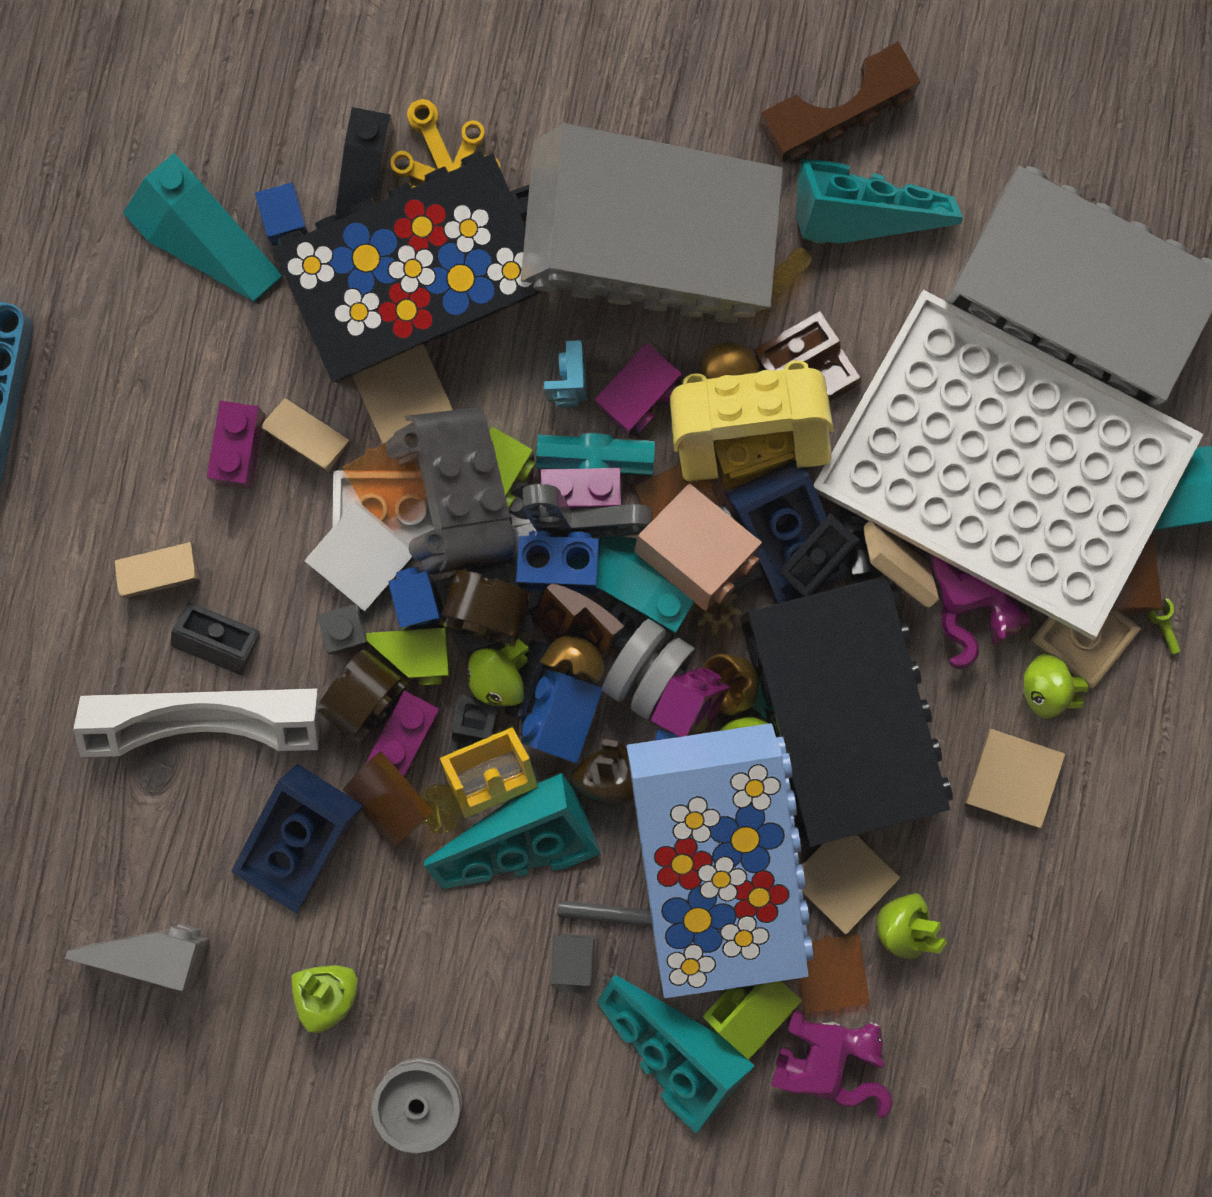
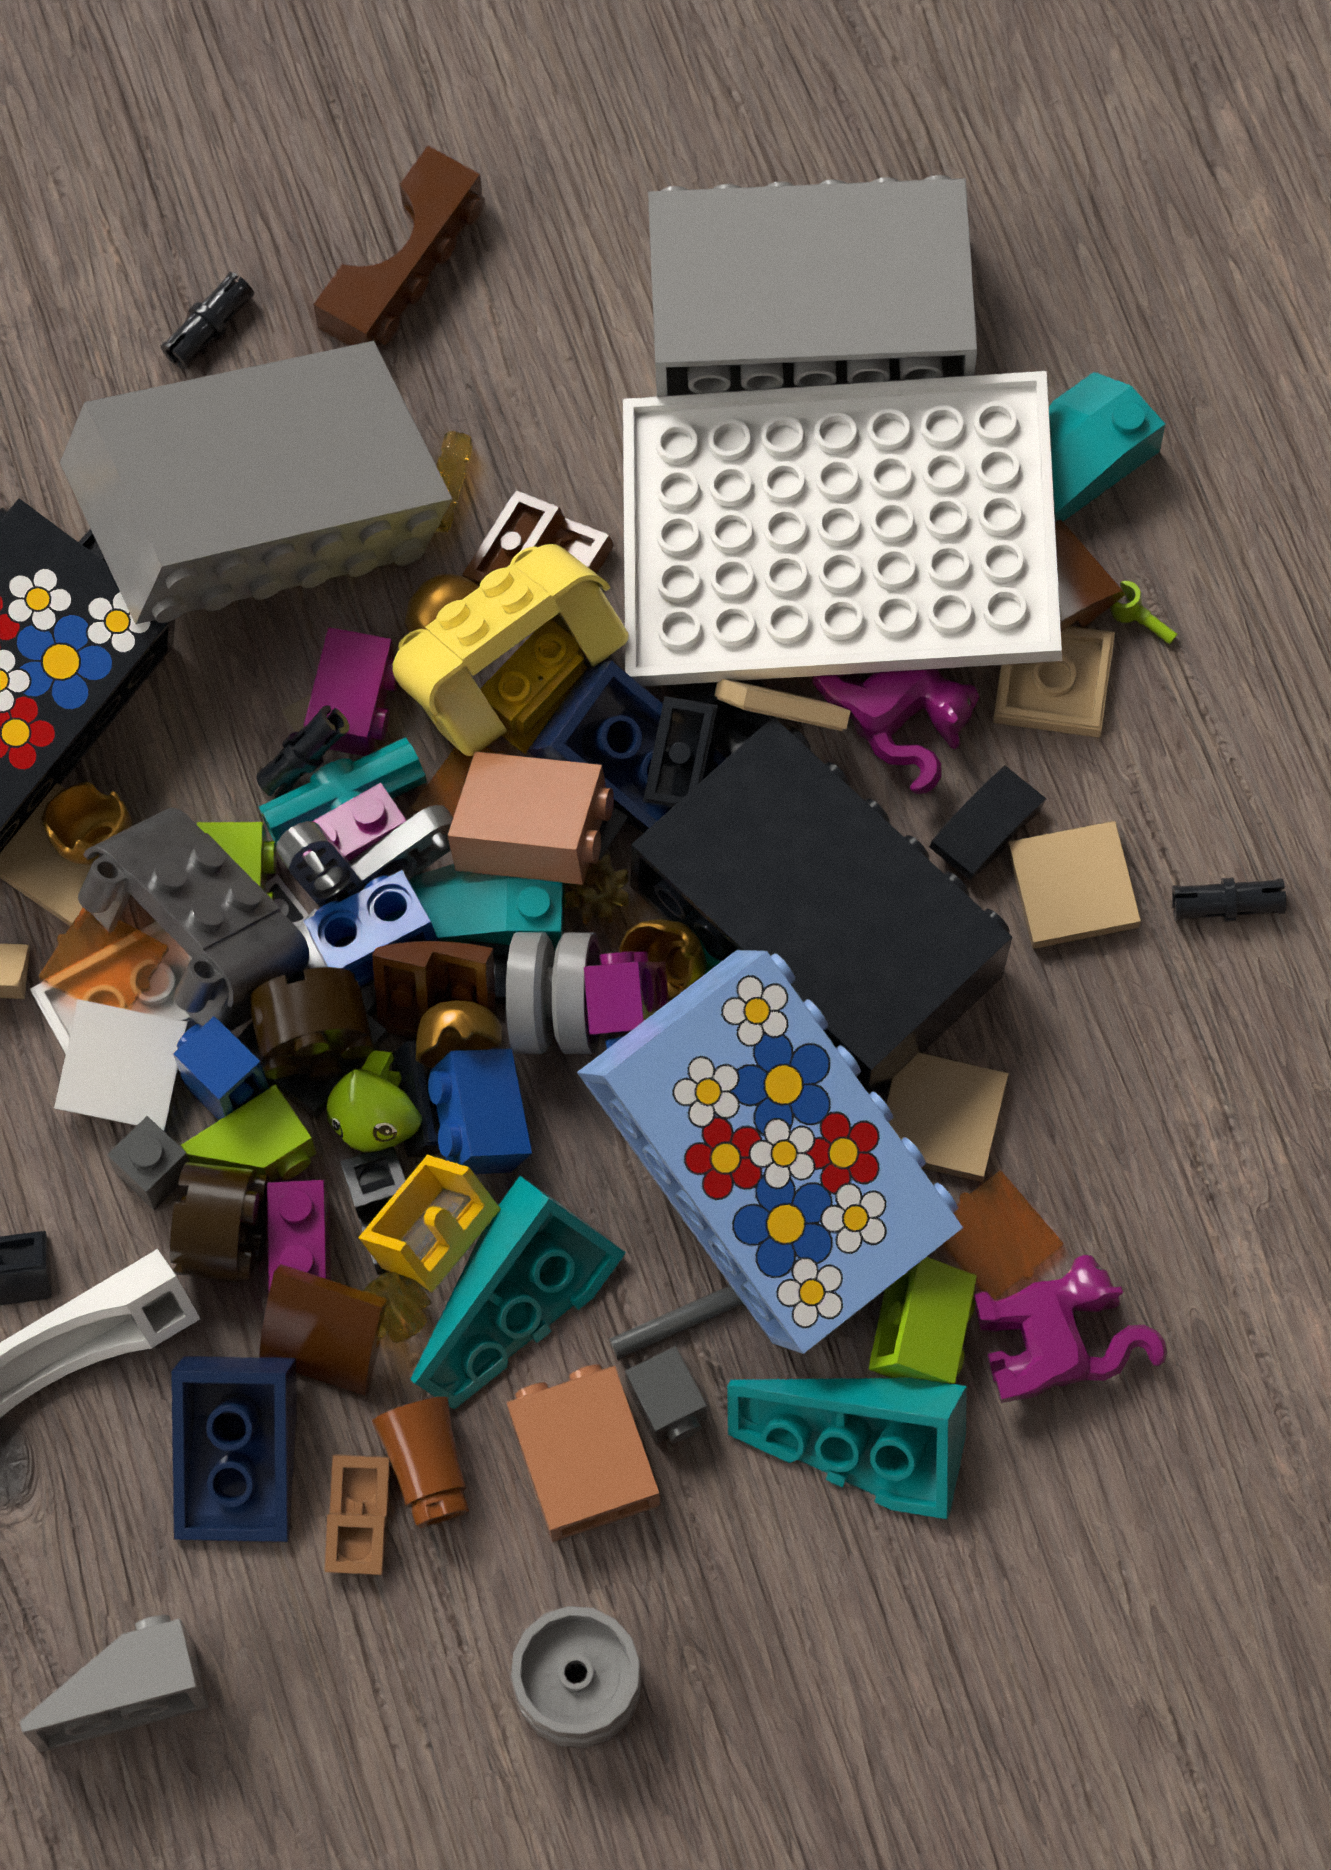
camera: 25 degrees left, 15 degrees down
lime piece [291,965,358,1033] -> none
medium azure bracket [543,340,588,408] -> none
dark brown piece [571,739,634,806] -> none
teal wedge [796,158,963,244] -> none
lime piece [876,893,947,959] -> none
lime piece [1023,653,1089,719] -> none
none -> pearl gold hair [41,782,132,865]
none -> black pin [161,272,254,369]
none -> black pin [256,705,349,798]
none -> medium nougat slope [324,1454,391,1575]
none -> dark orange plant [372,1397,469,1528]
none -> nougat brick [506,1364,660,1542]
none -> black slope [929,765,1046,881]
none -> black pin [1172,877,1286,922]

